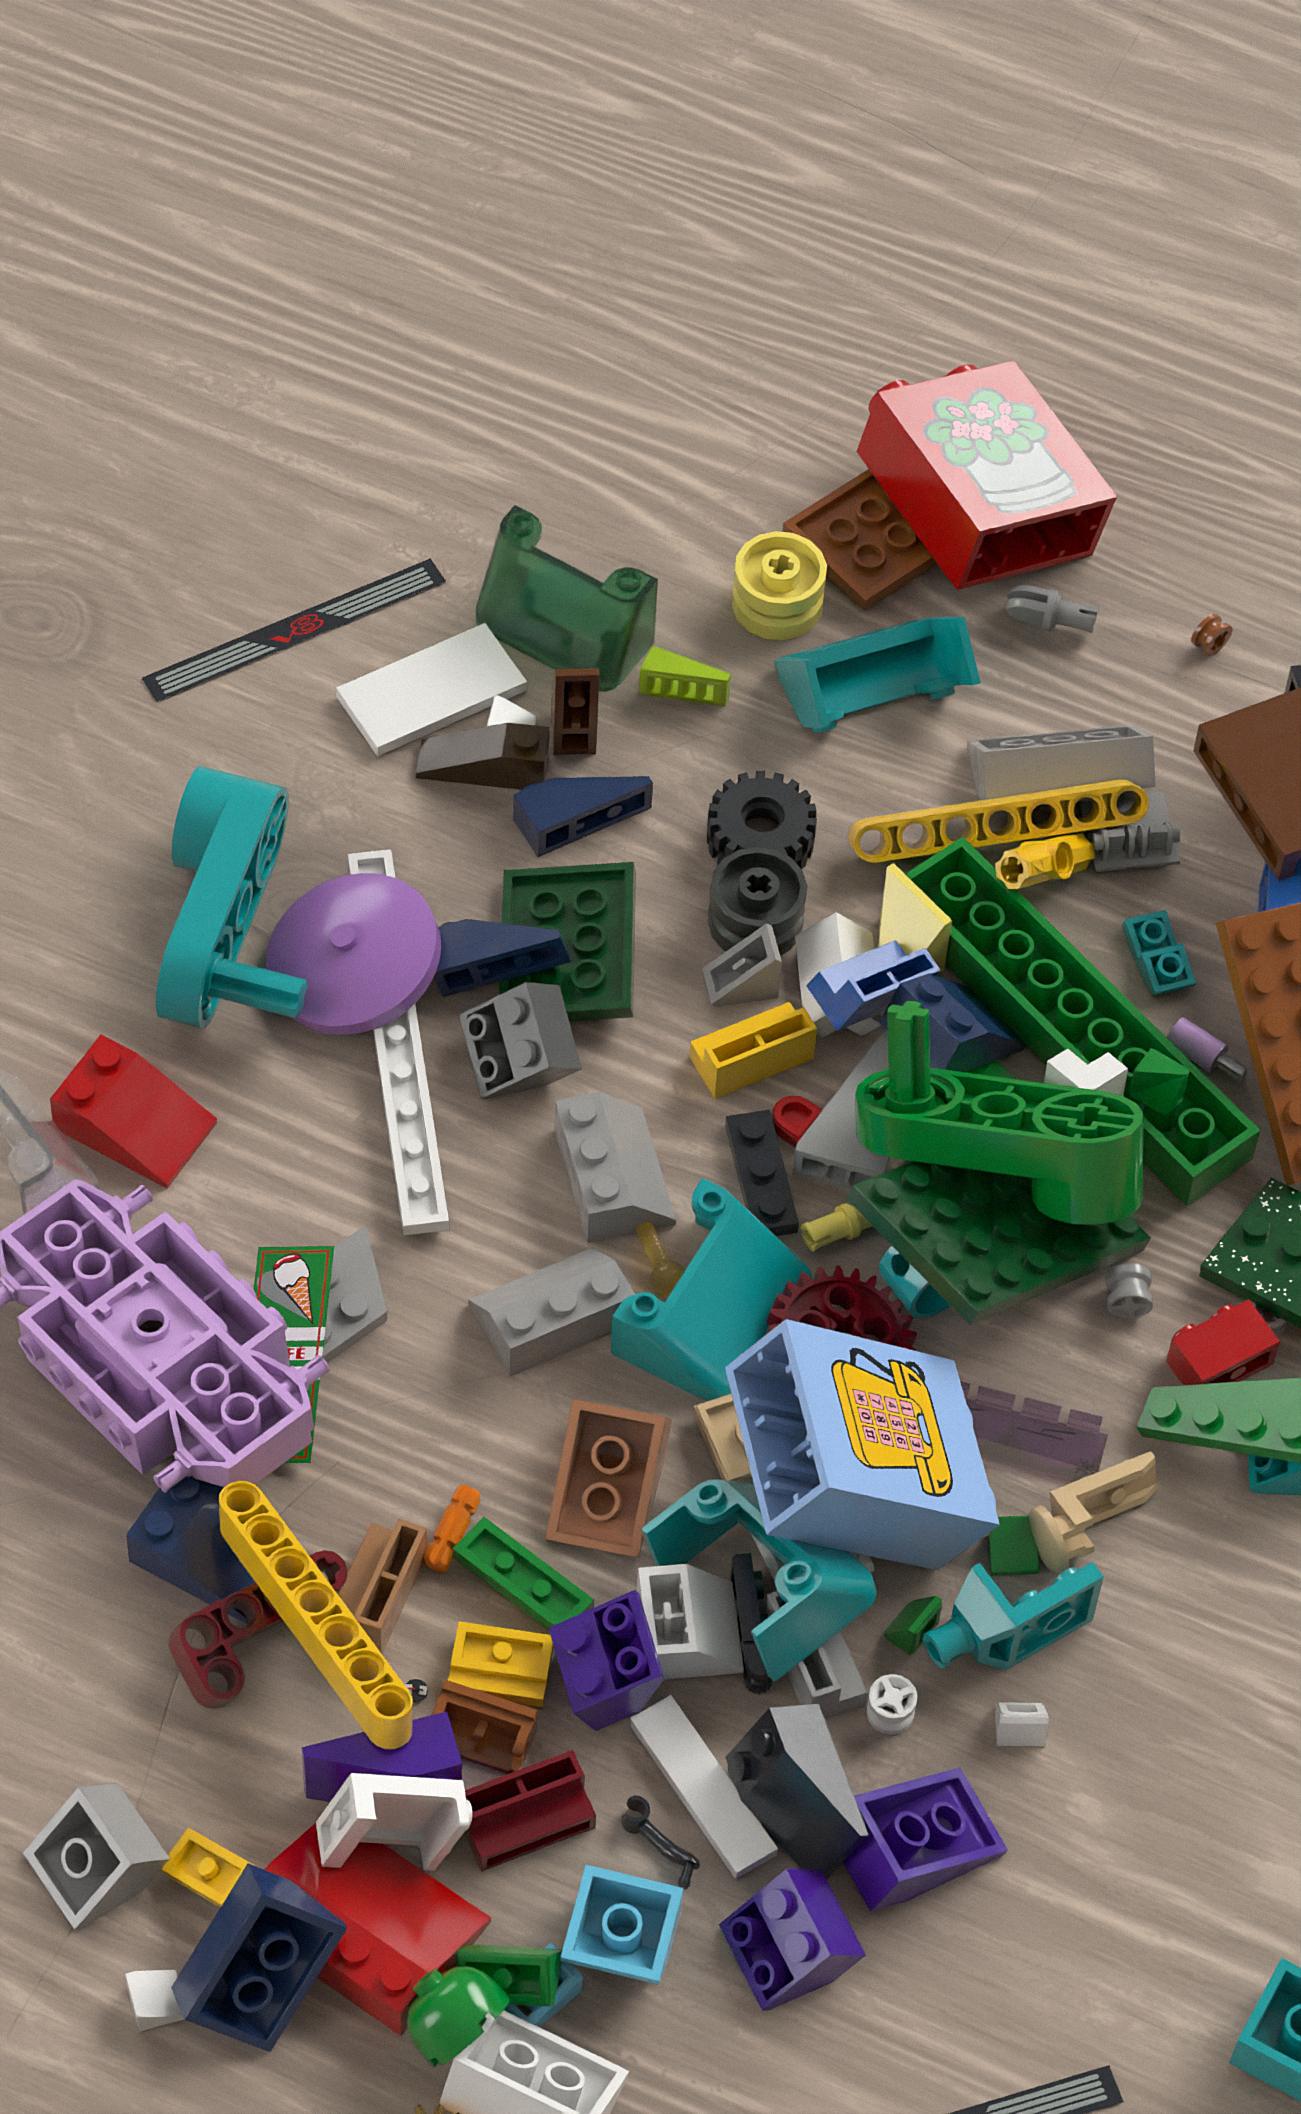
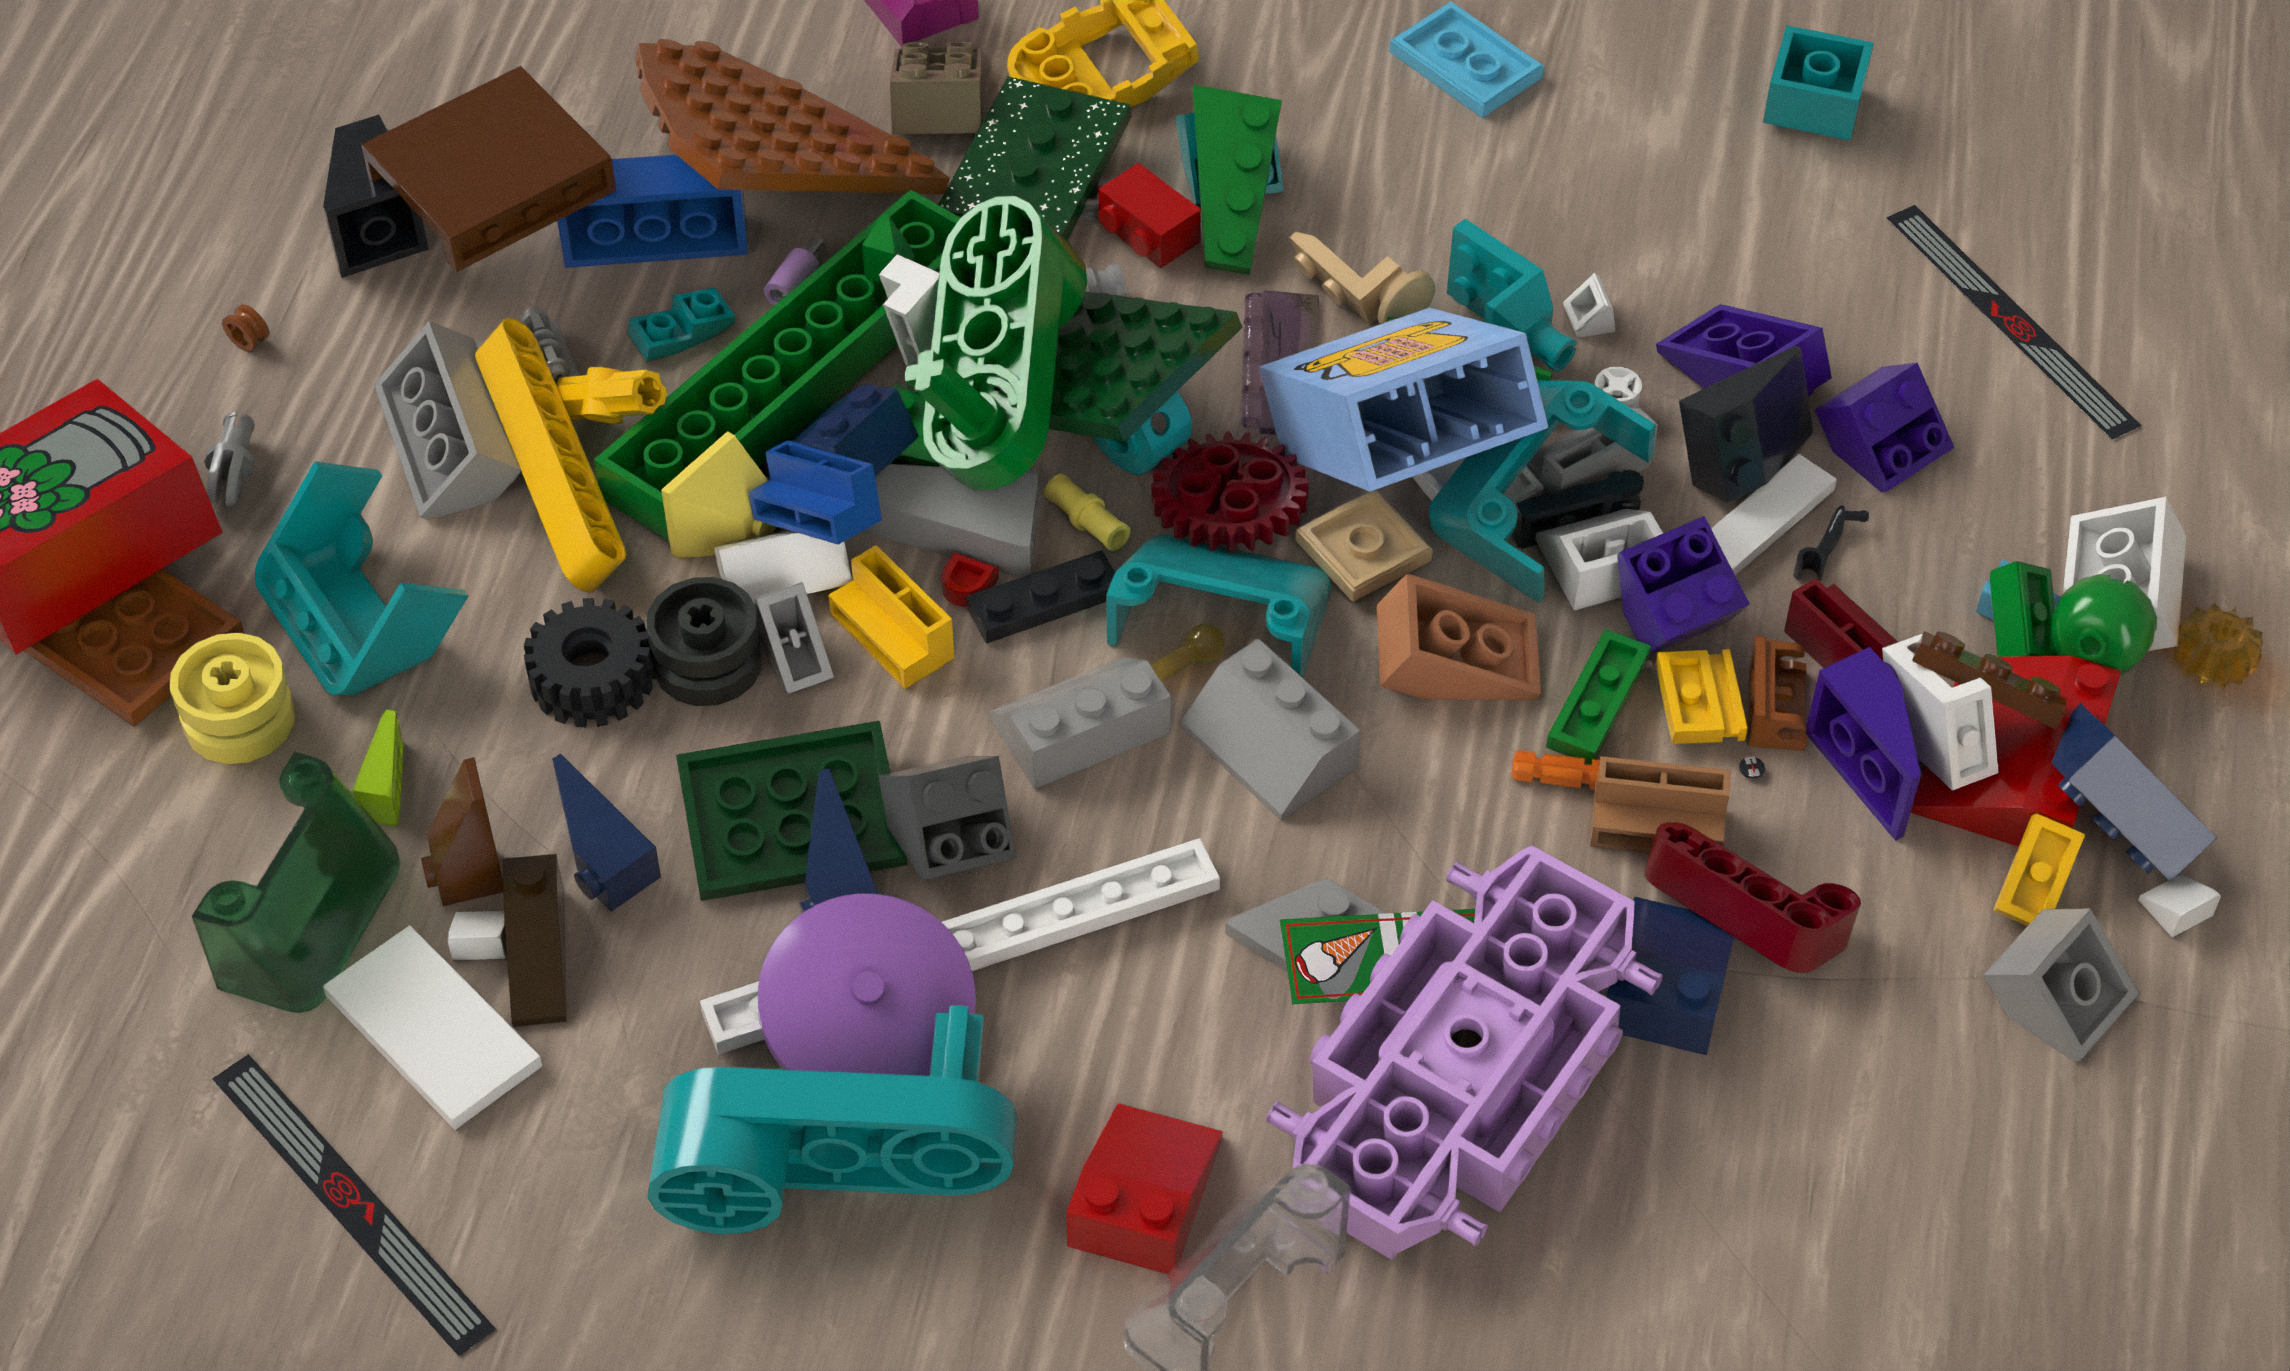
camera: 100 degrees left, 5 degrees down
yellow beam [219,1481,413,1749] -> none
medium azure slope [560,1865,683,1985] -> none
none -> reddish brown plate [1912,631,2067,729]

